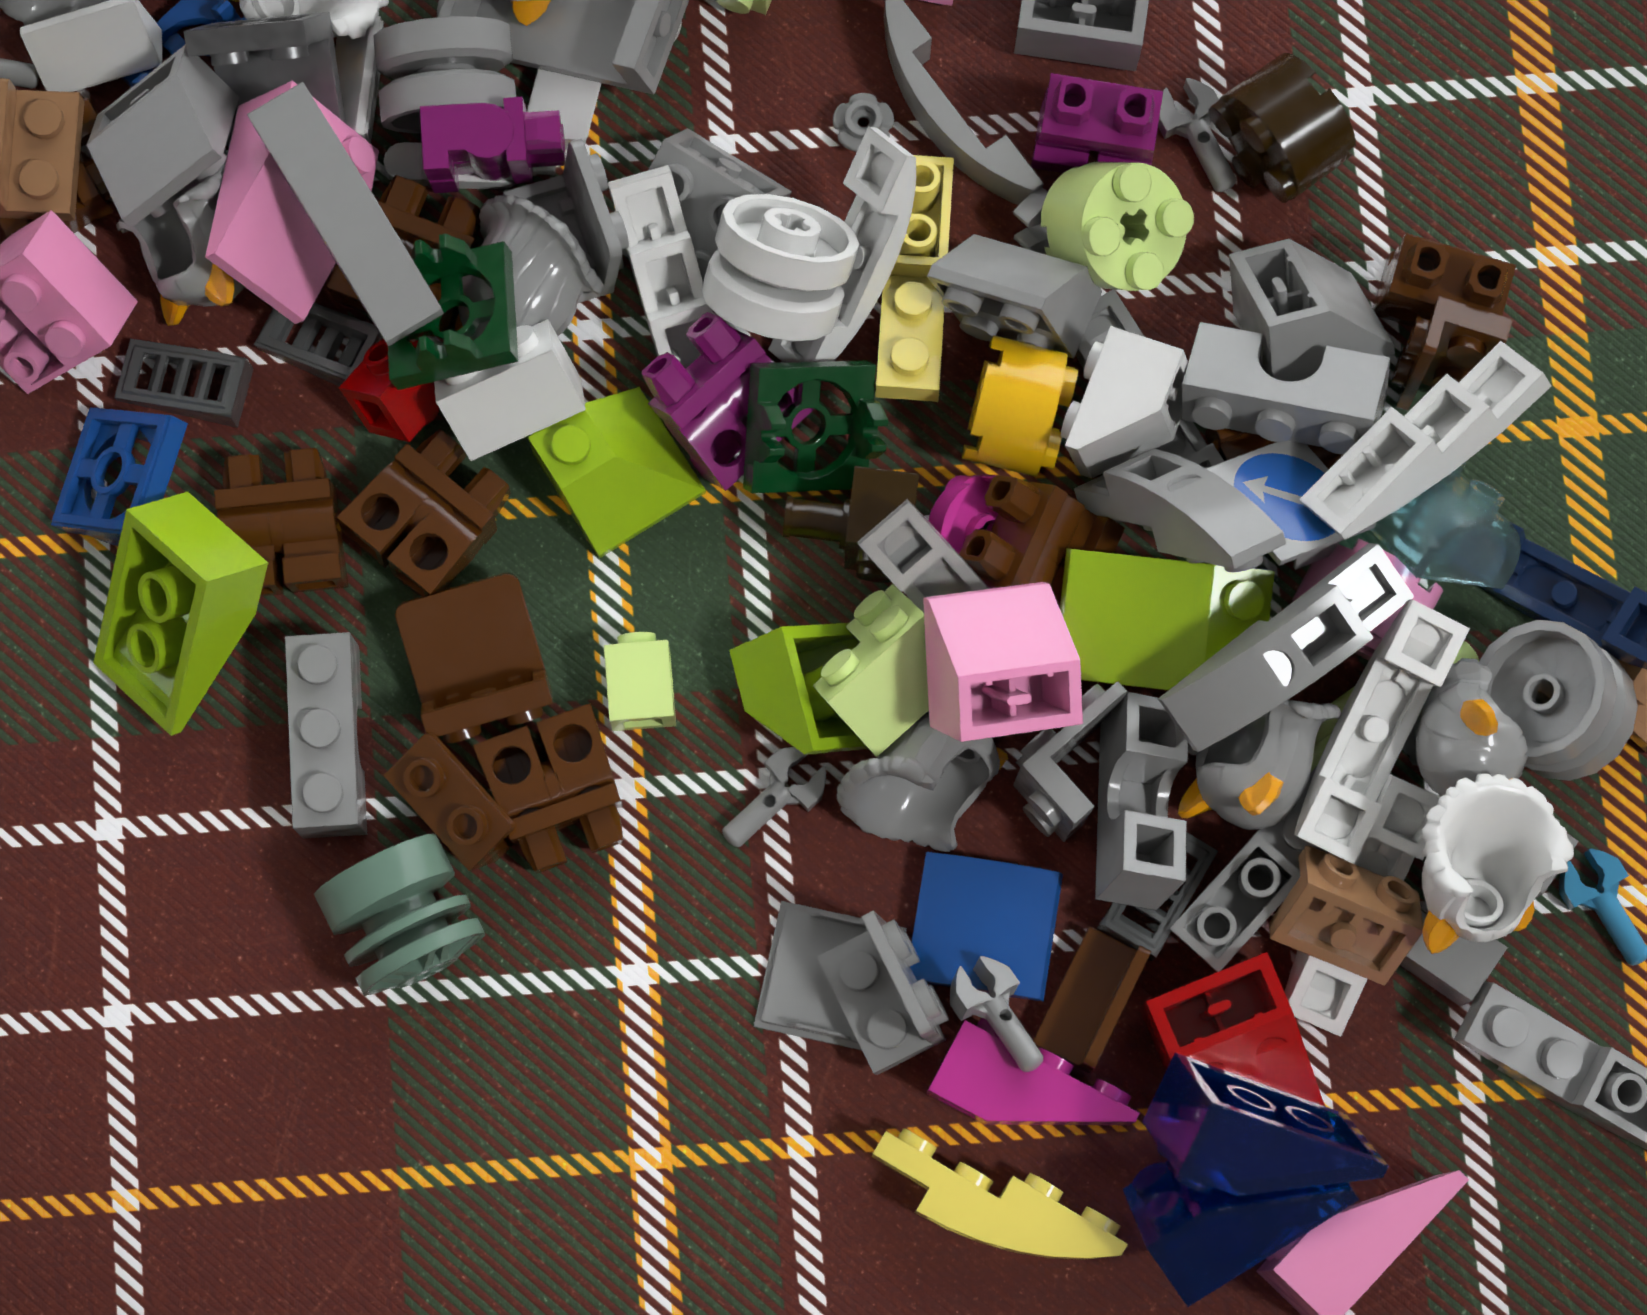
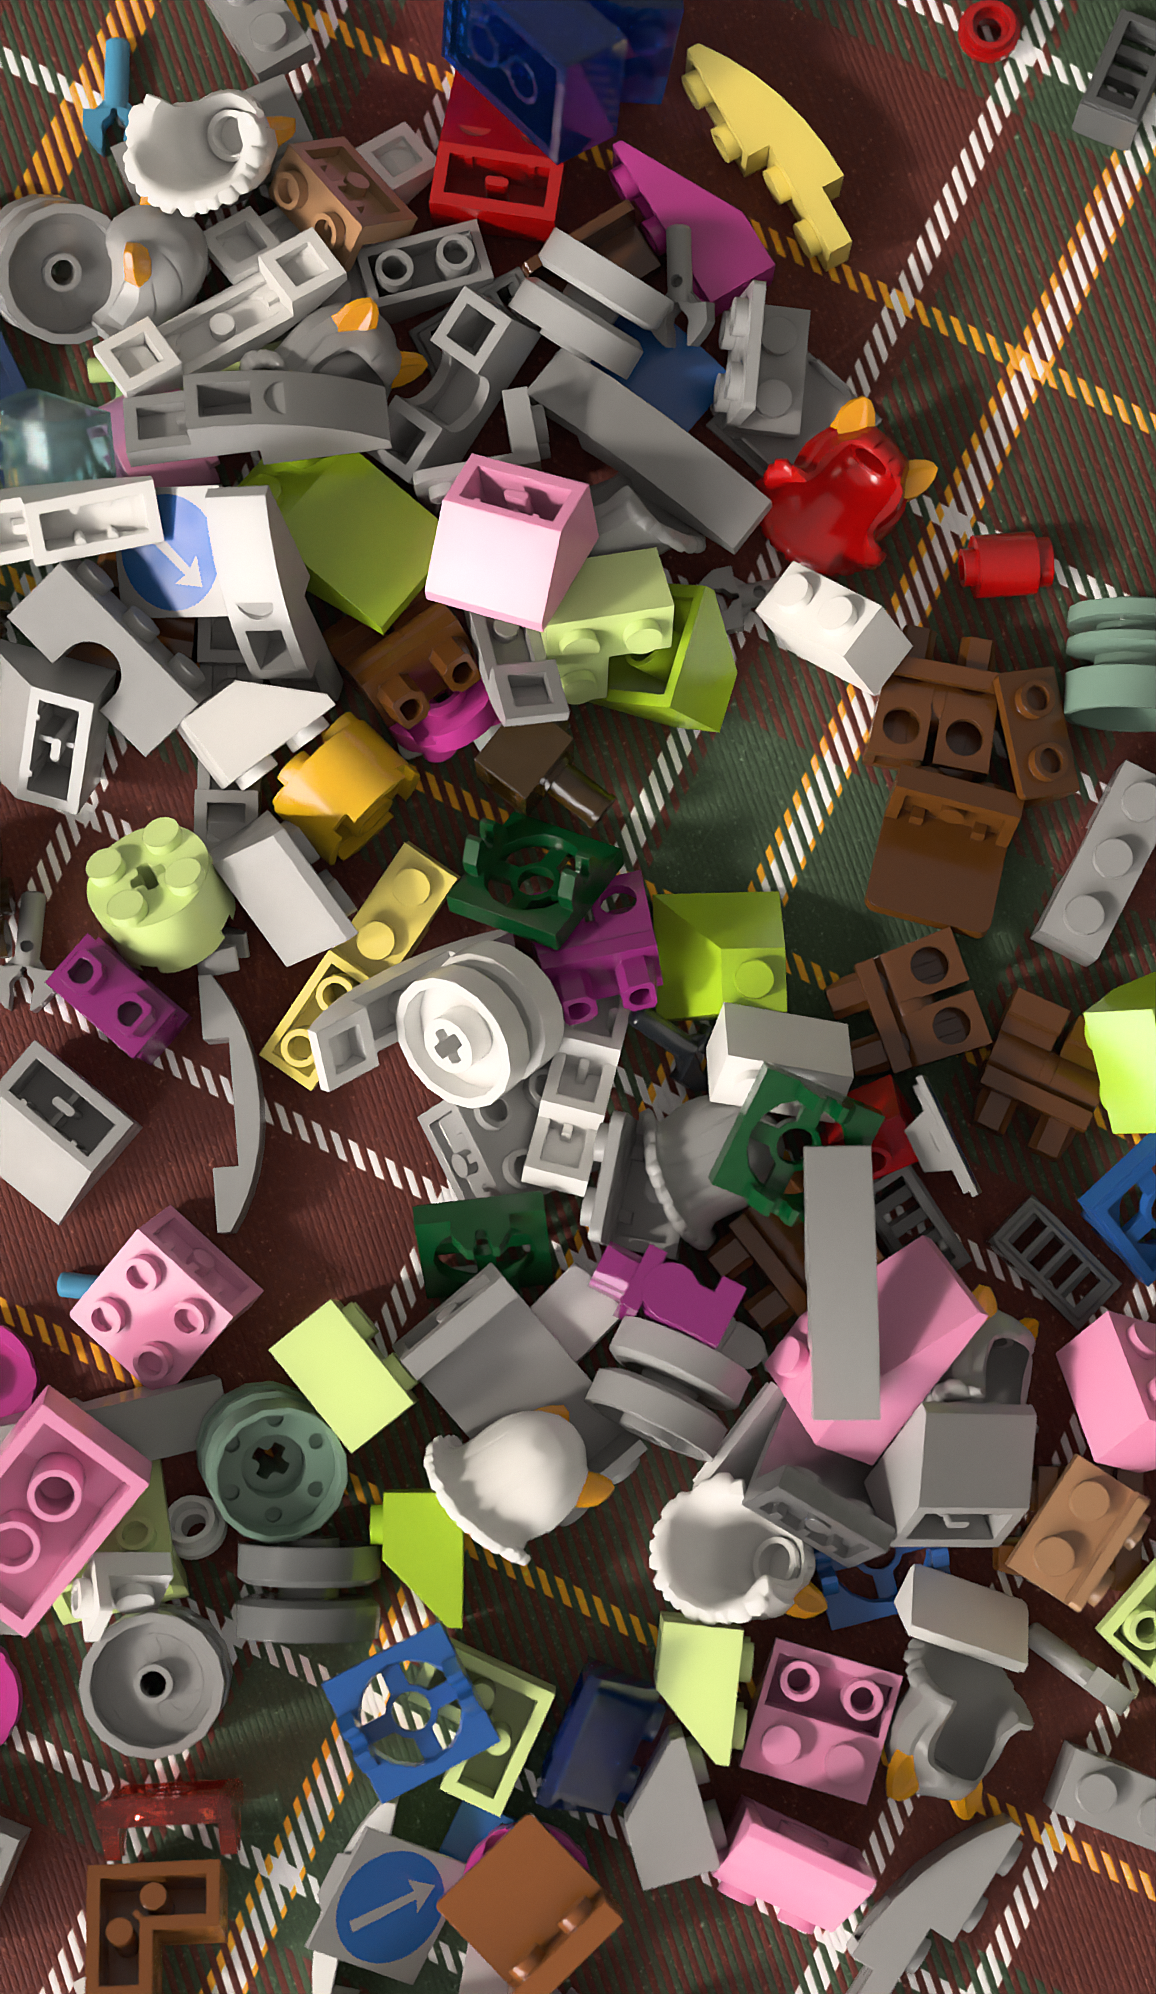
camera: 150 degrees left, 5 degrees up
yellowish green brick [604,632,676,731] -> none
light grey plate [833,93,894,152] -> none
none -> dark green piece [412,1191,554,1299]
none -> light grey wheel [508,227,674,380]
none -> light grey slope [528,347,773,555]
none -> black bar [628,1008,714,1091]
none -> red hair [755,396,938,577]
none -> white brick [755,561,913,696]
none -> light grey piece [905,1075,982,1197]
none -> red brick [958,531,1054,599]

